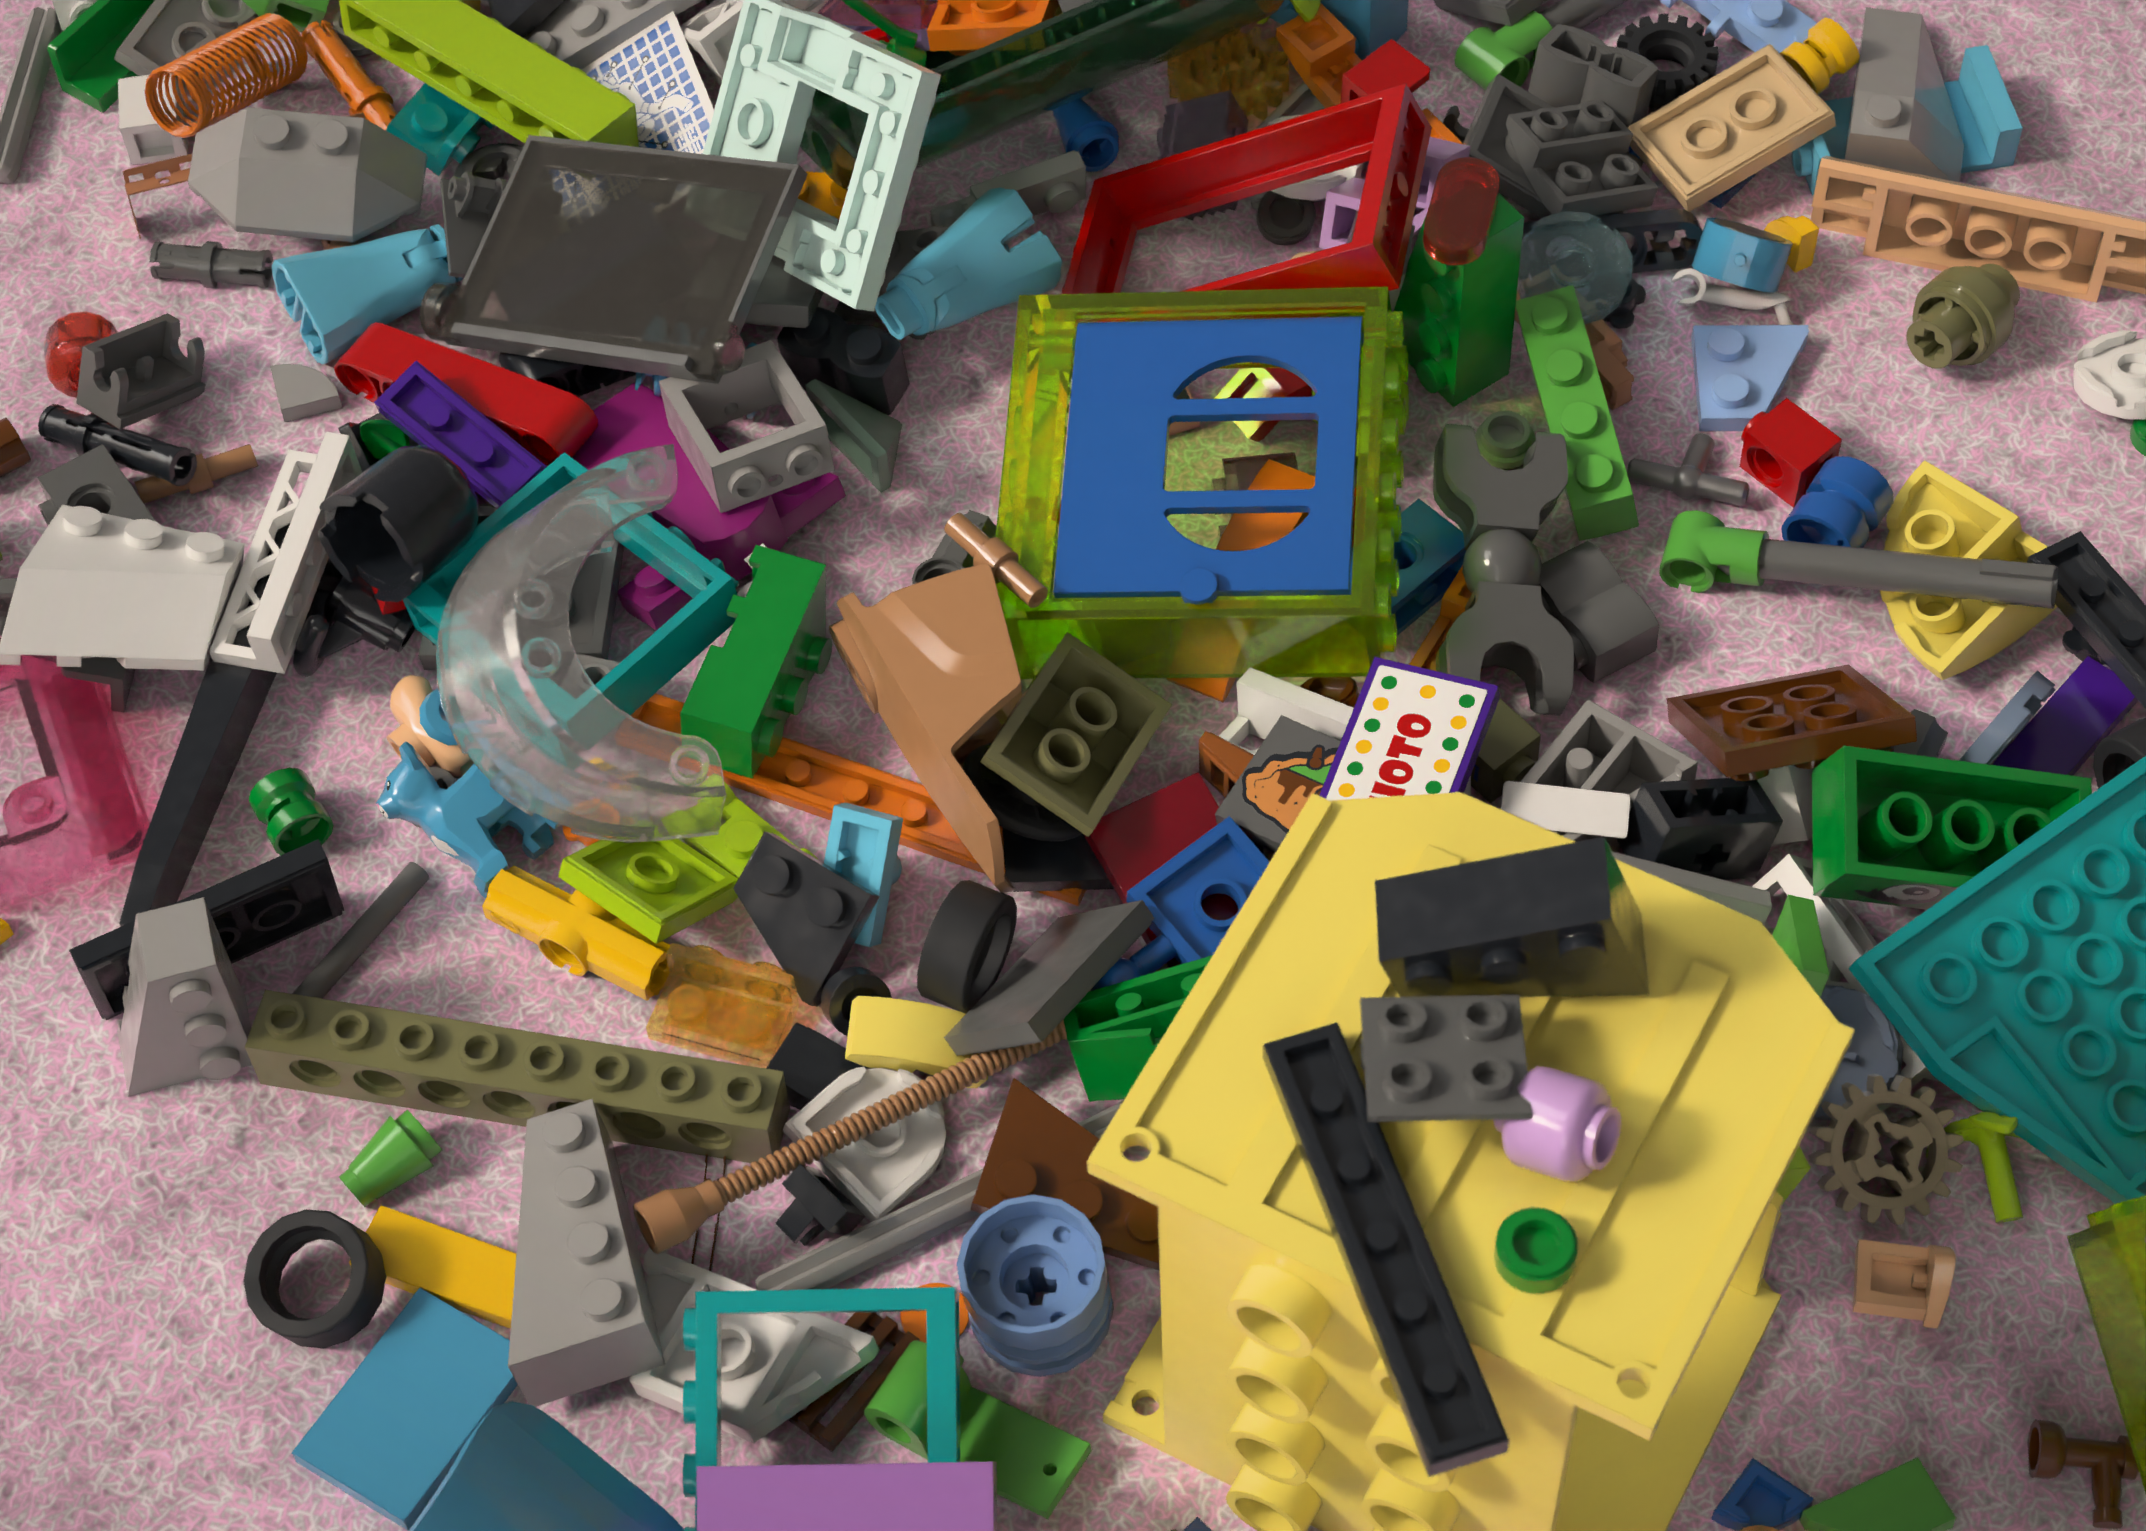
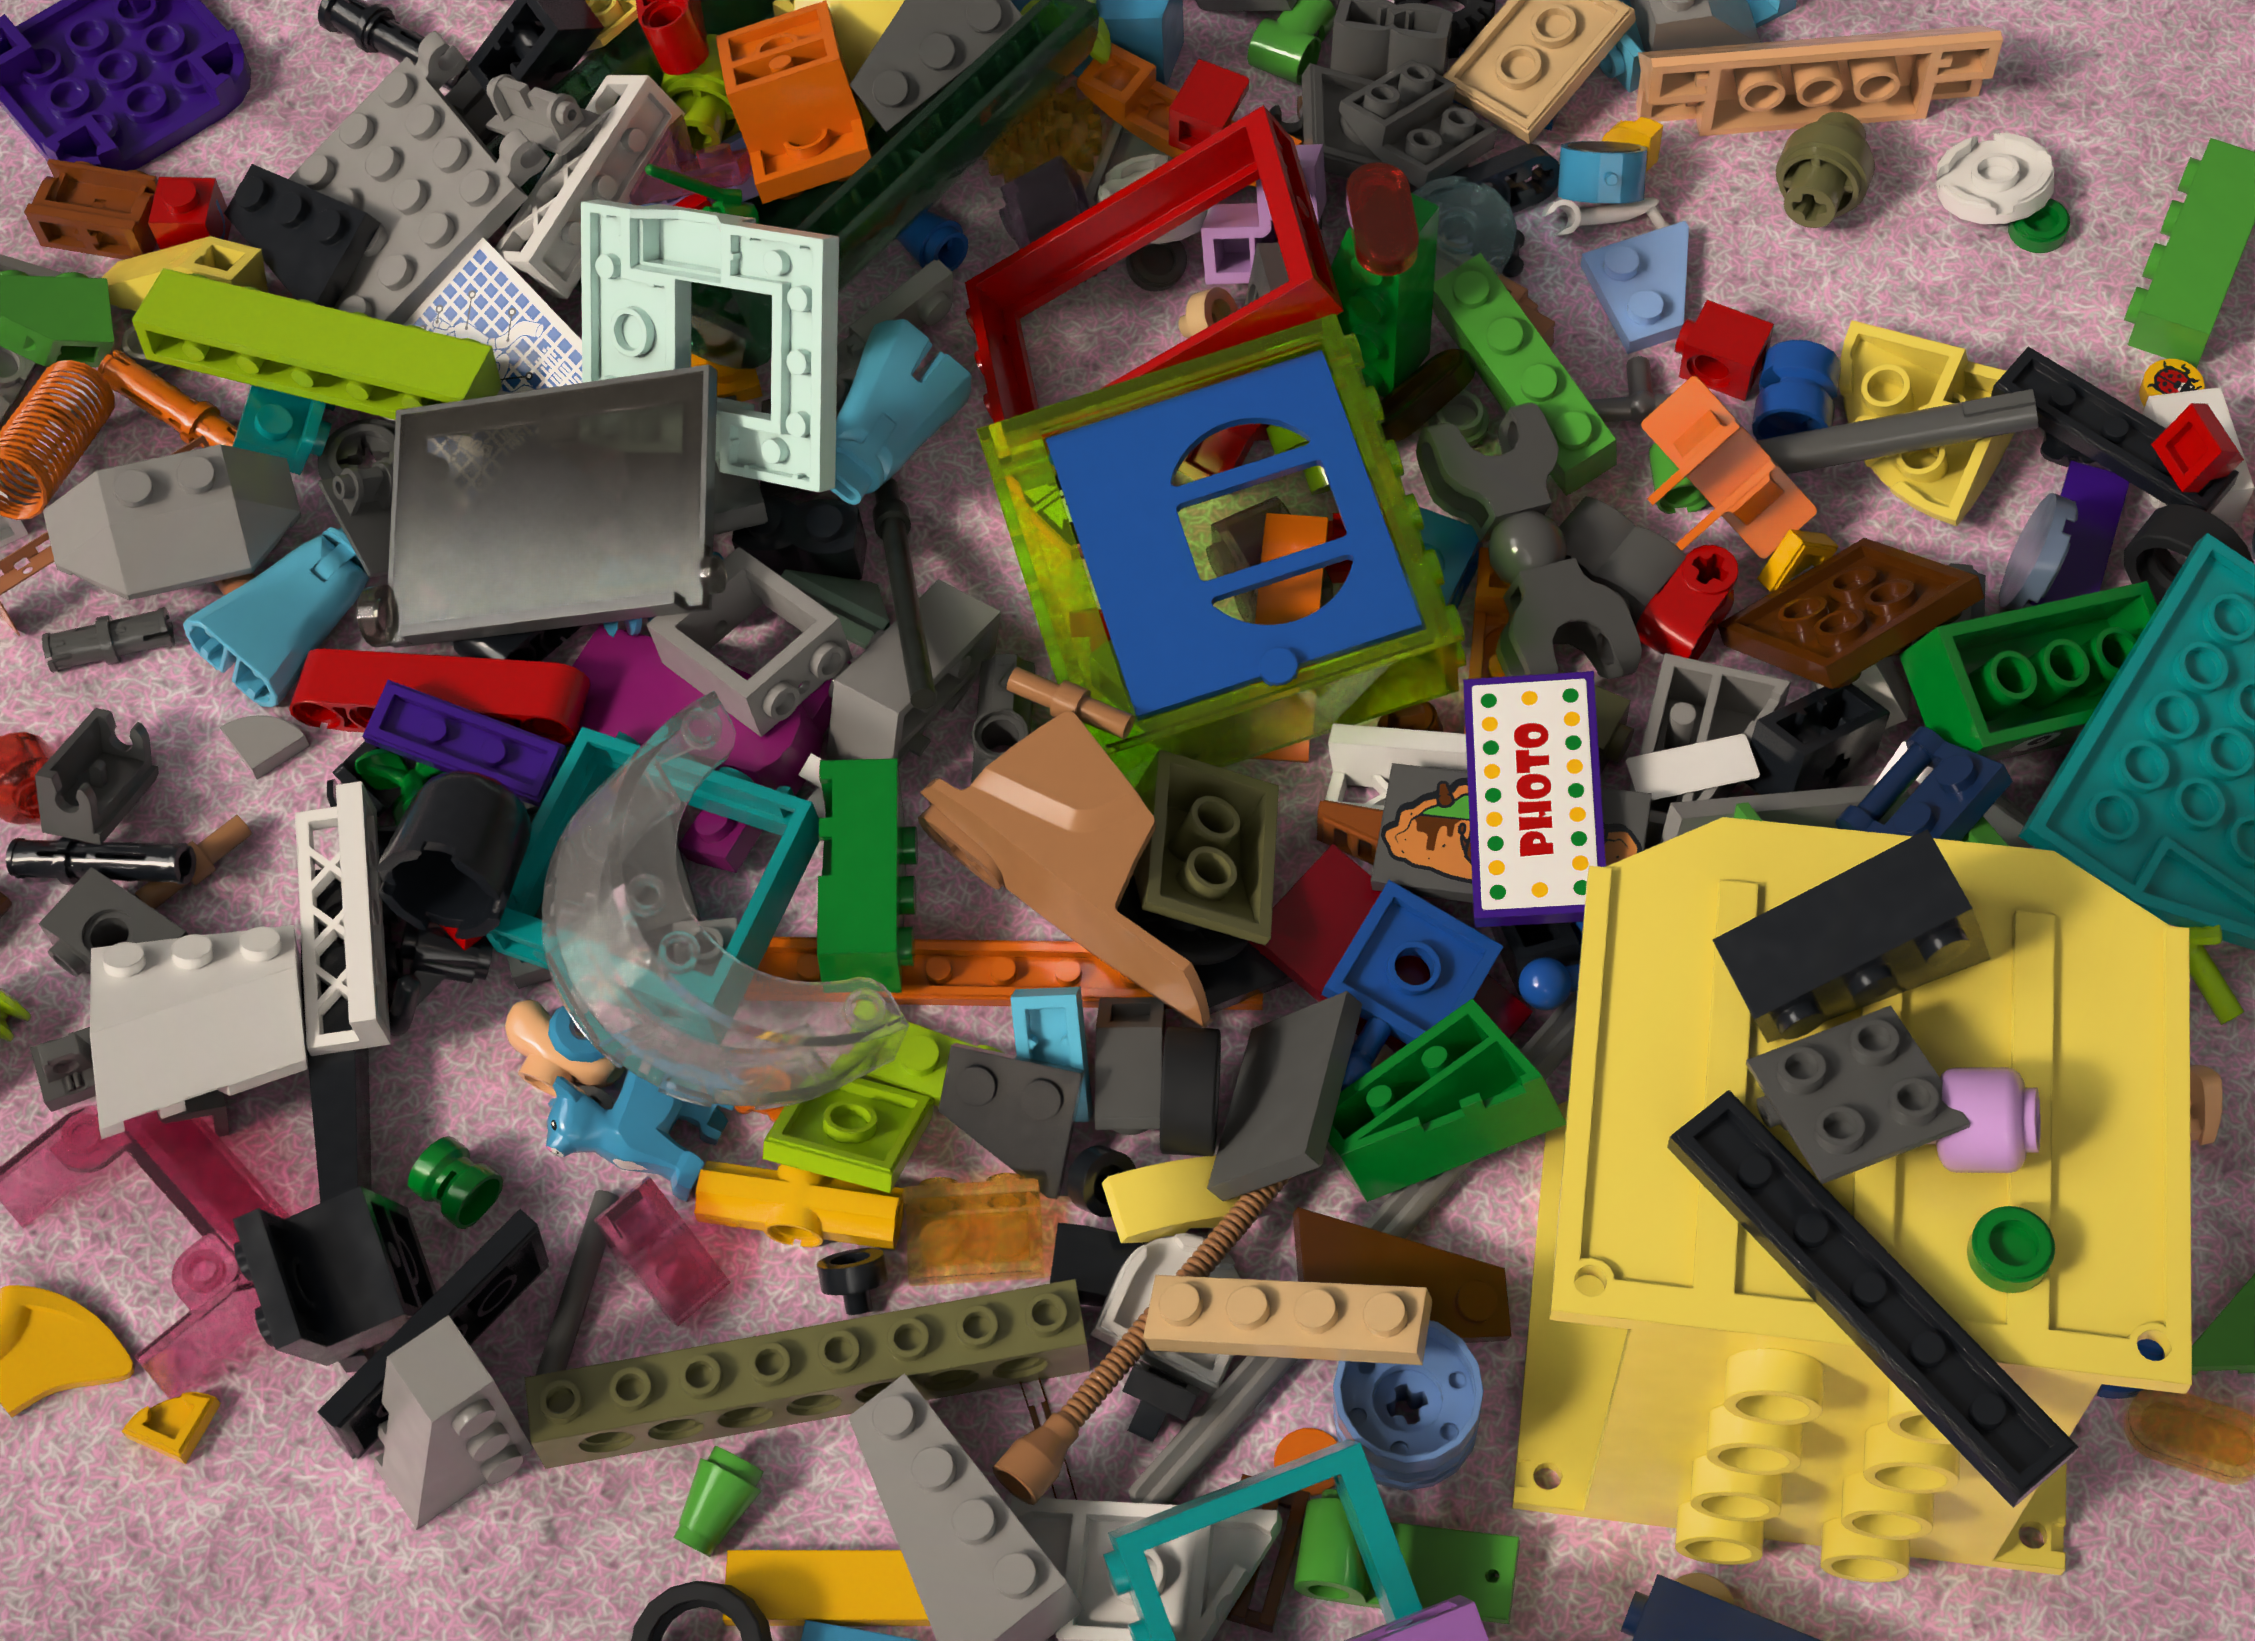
camera: 20 degrees left, 5 degrees up
none -> black bracket [233,1186,437,1366]
none -> clear pink slope [594,1176,731,1326]
none -> black tile [816,1248,888,1315]
none -> light grey wedge [826,579,1001,767]
none -> pearl dark grey bar [872,478,936,709]
none -> dark grey slope [1095,997,1166,1135]
none -> tan plate [1143,1275,1432,1365]
none -> dark brown tile [1368,349,1475,444]
none -> red piece [1636,545,1738,660]
none -> orange piece [1641,376,1817,559]
none -> yellow tile [1757,529,1839,592]
none -> dark blue plate [1835,726,2013,841]

